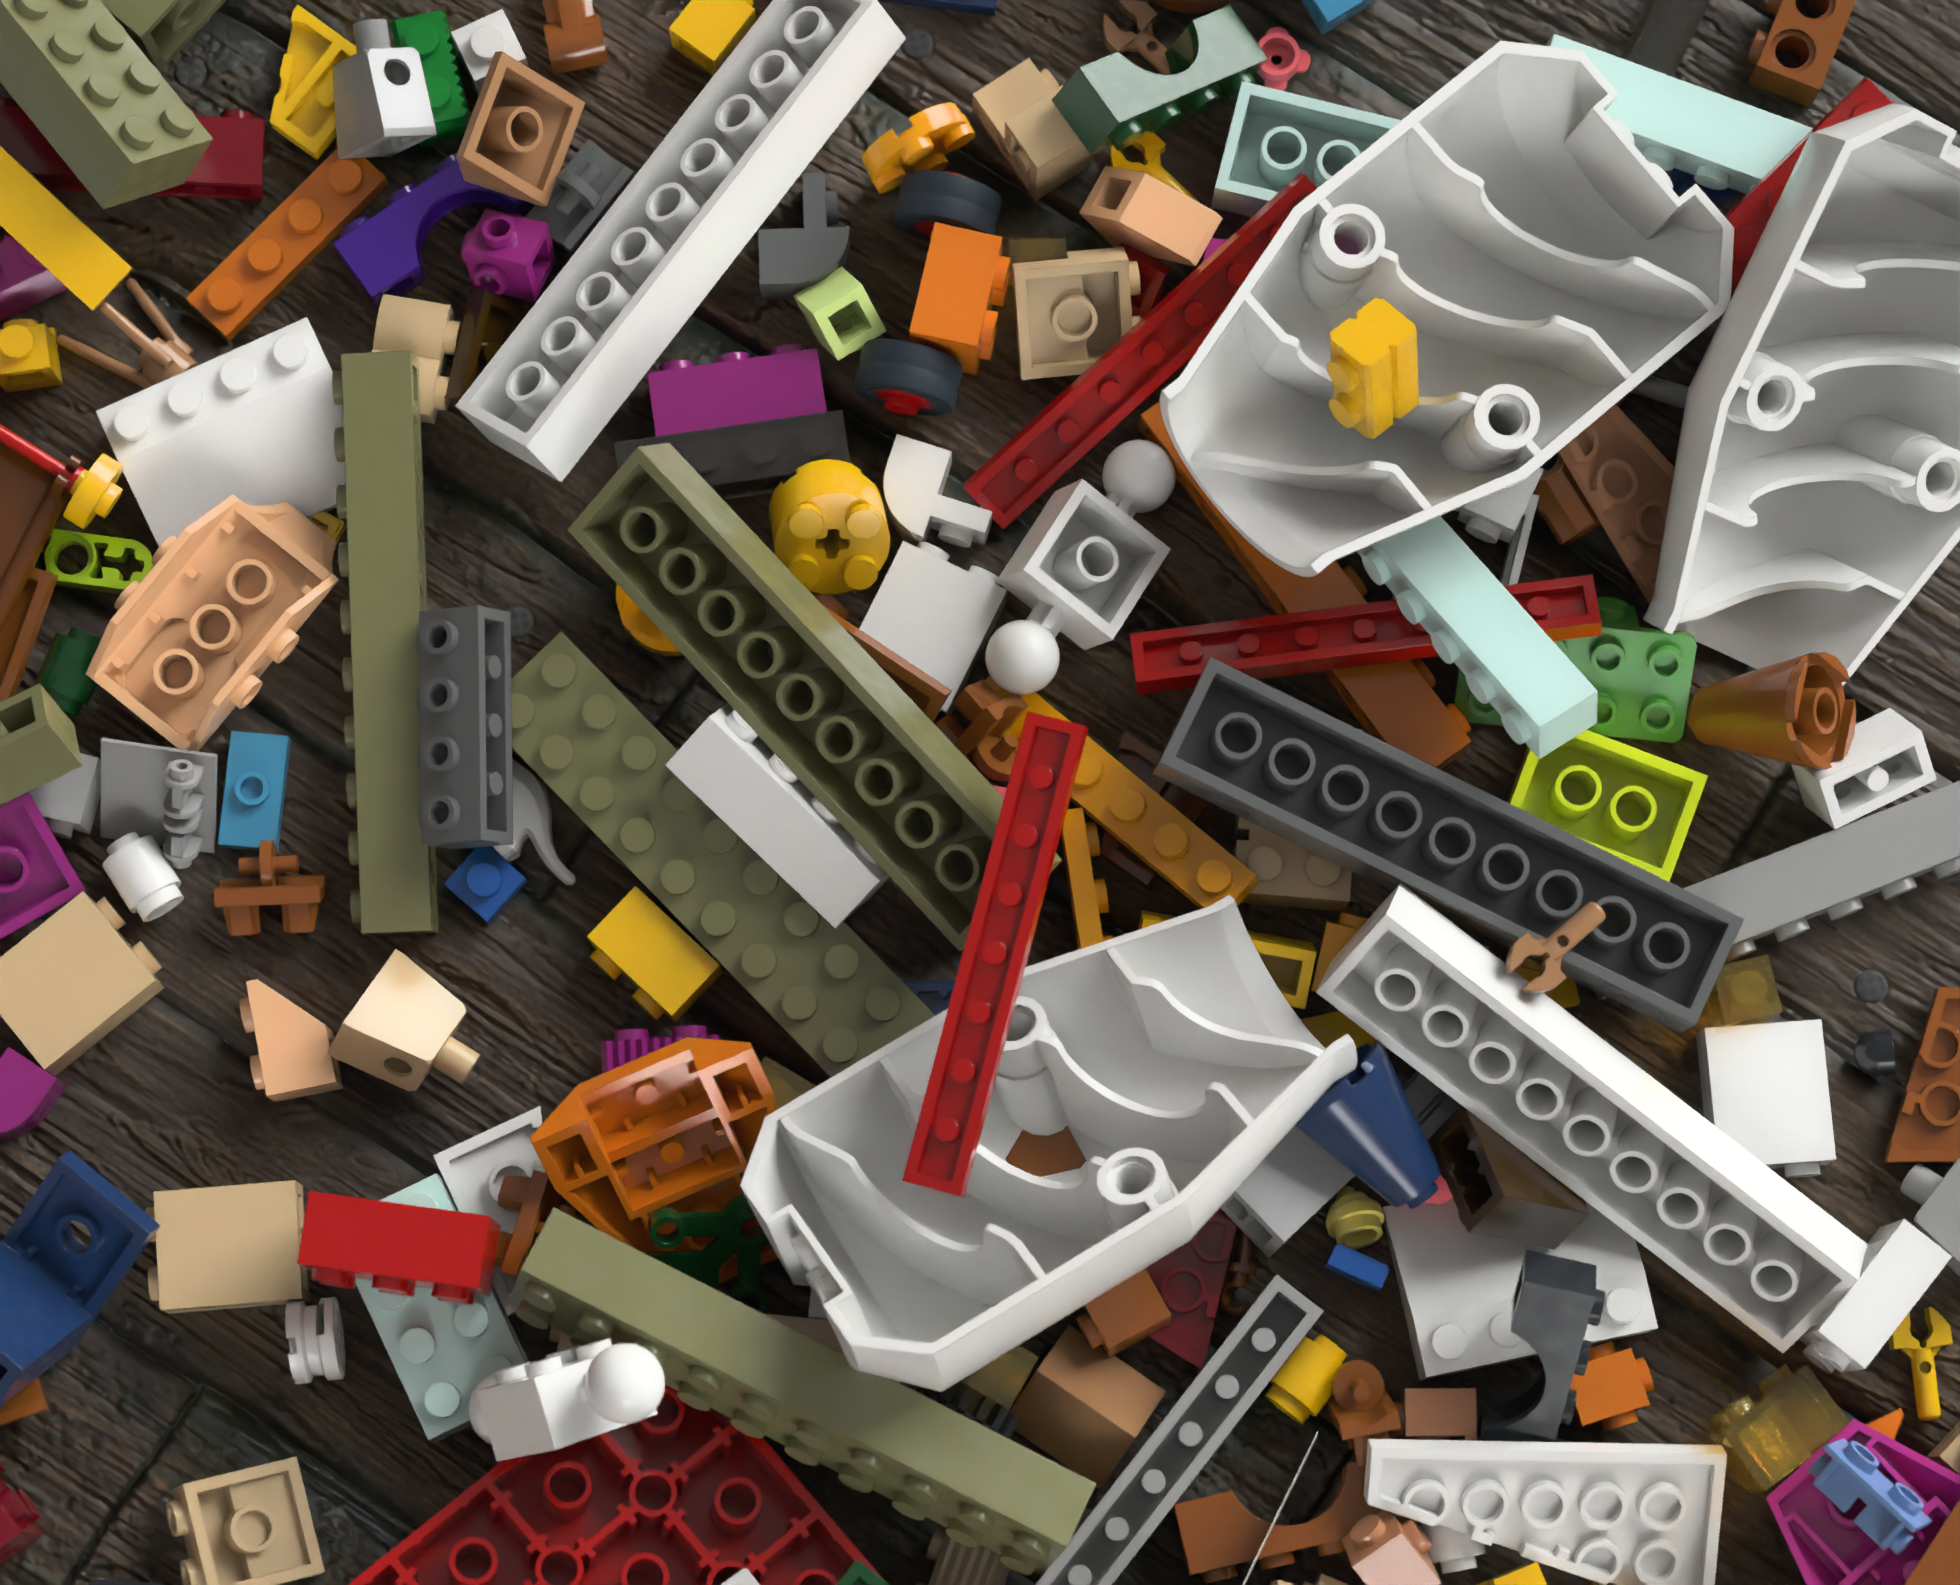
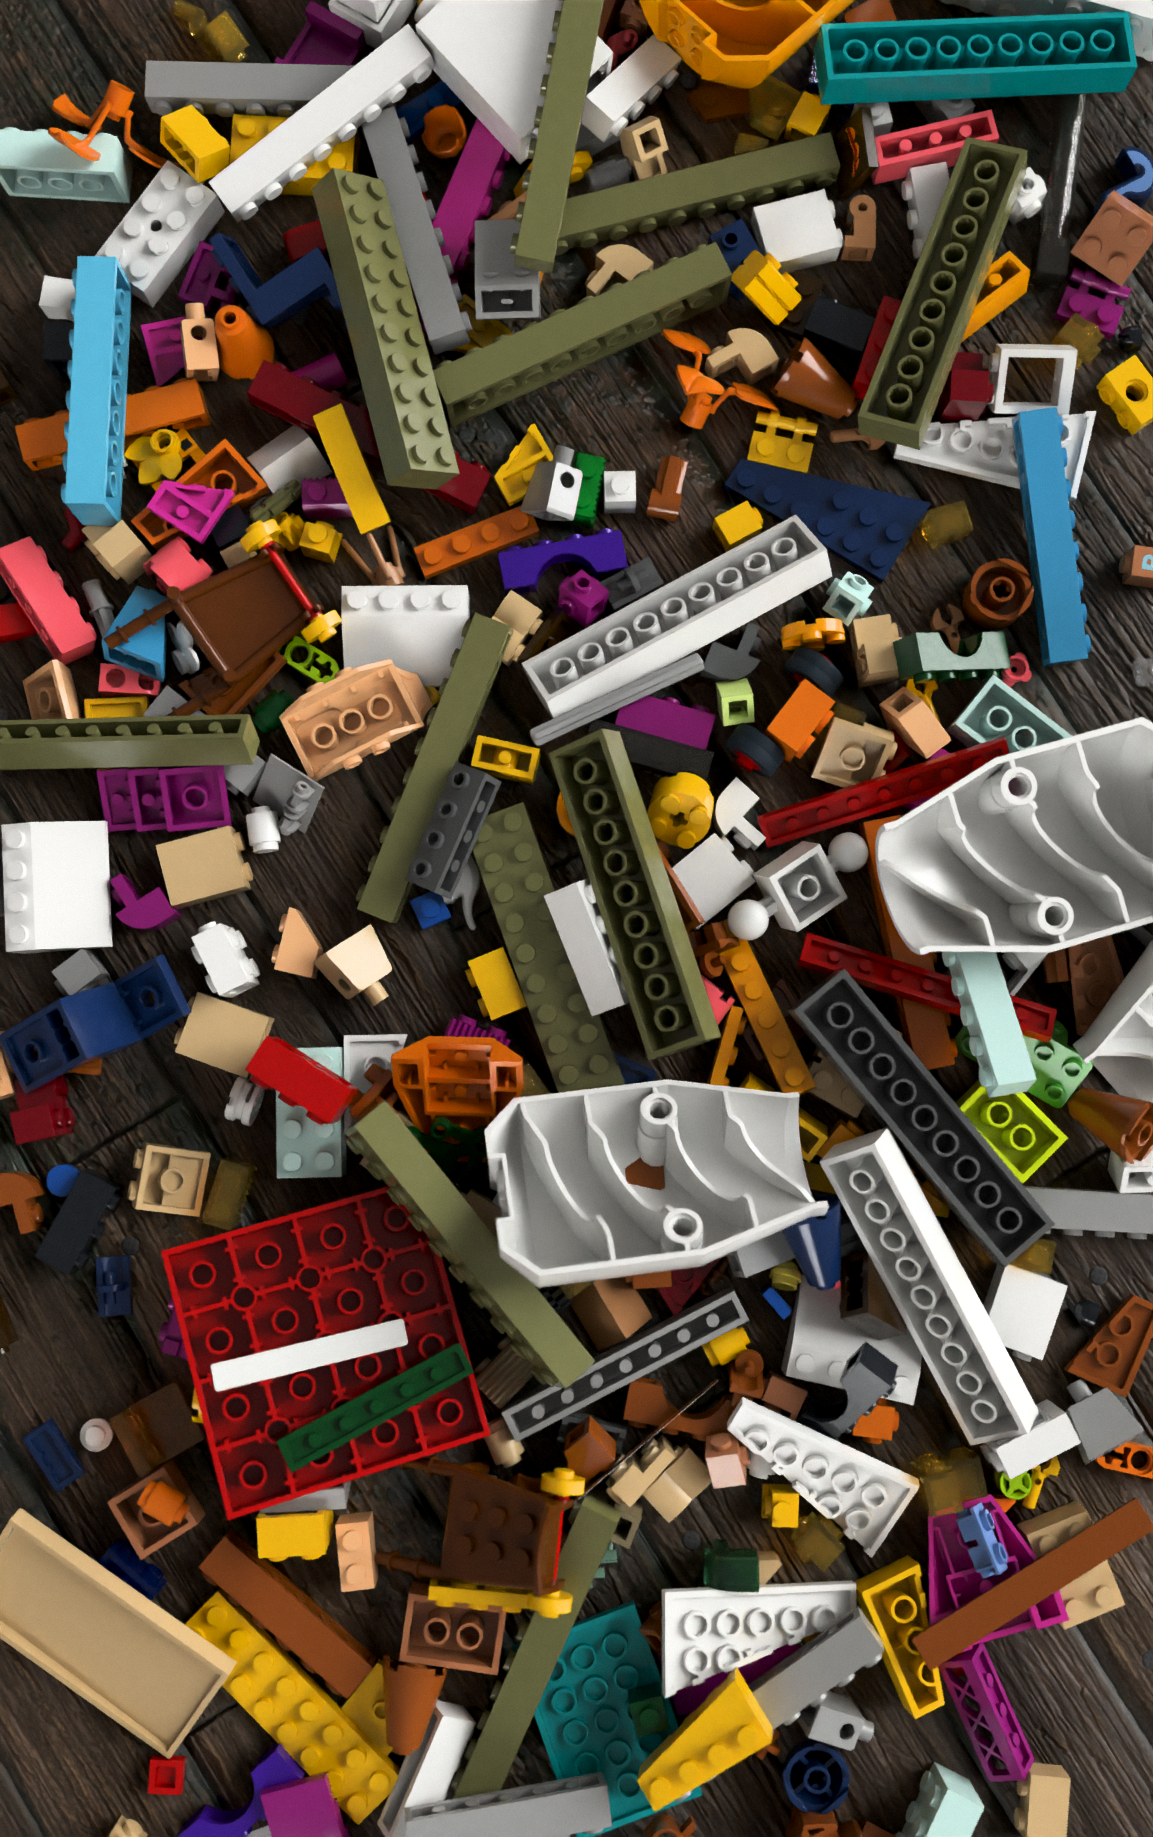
camera: 25 degrees right, 5 degrees up
dark orange hips [213,840,327,936] -> none
dark azure plate [218,731,291,852] -> none
medium nougat slope [456,51,585,206] -> none
white brick [468,1338,665,1461] -> none
red plate [902,711,1089,1197] -> none
yellow brick [1326,298,1419,439] -> none
medium nougat bar [1506,902,1605,993] -> none
none -> white brick [191,921,261,998]
none -> clear yellow brick [201,1157,257,1230]
none -> yellow brick [471,735,541,786]
none -> light grey axle [530,653,704,746]
none -> light aqua brick [822,571,874,626]
none -> lime wheel [994,1470,1032,1500]

